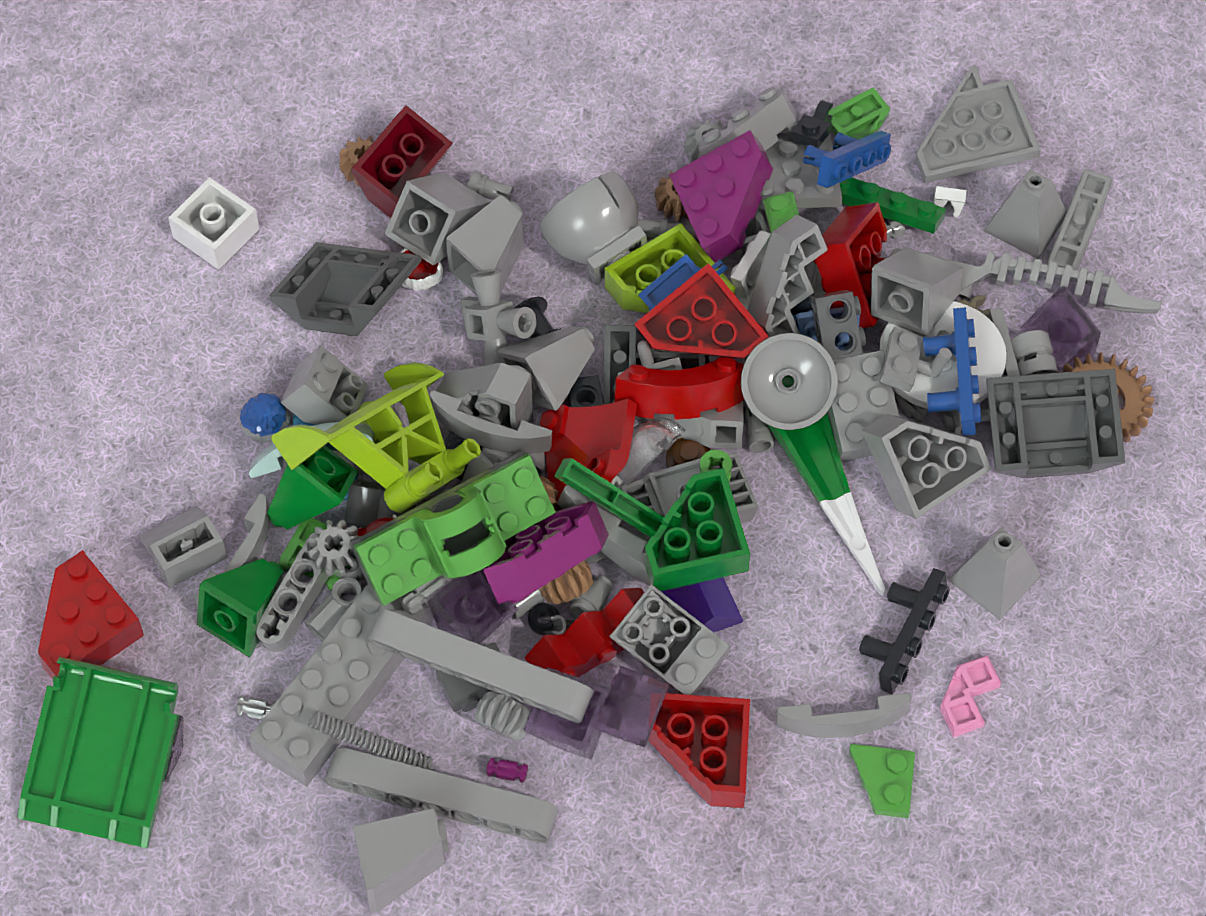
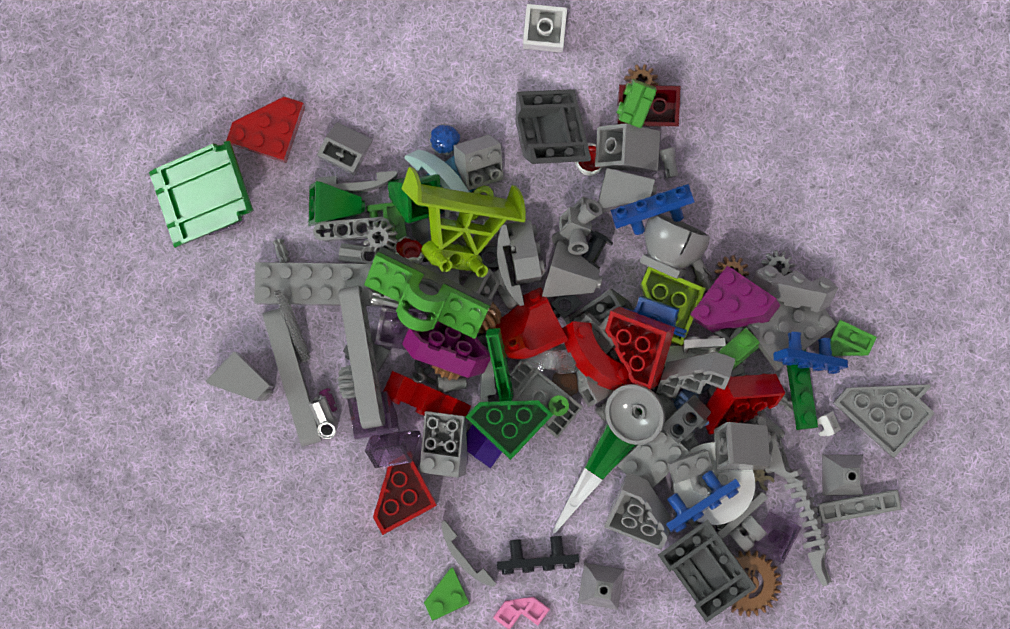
camera: 55 degrees right, 25 degrees up
black plate [790,100,833,148] -> none
none -> light grey piece [308,396,339,439]
none -> blue plate [610,184,695,235]
none -> bright green brick [616,79,657,128]

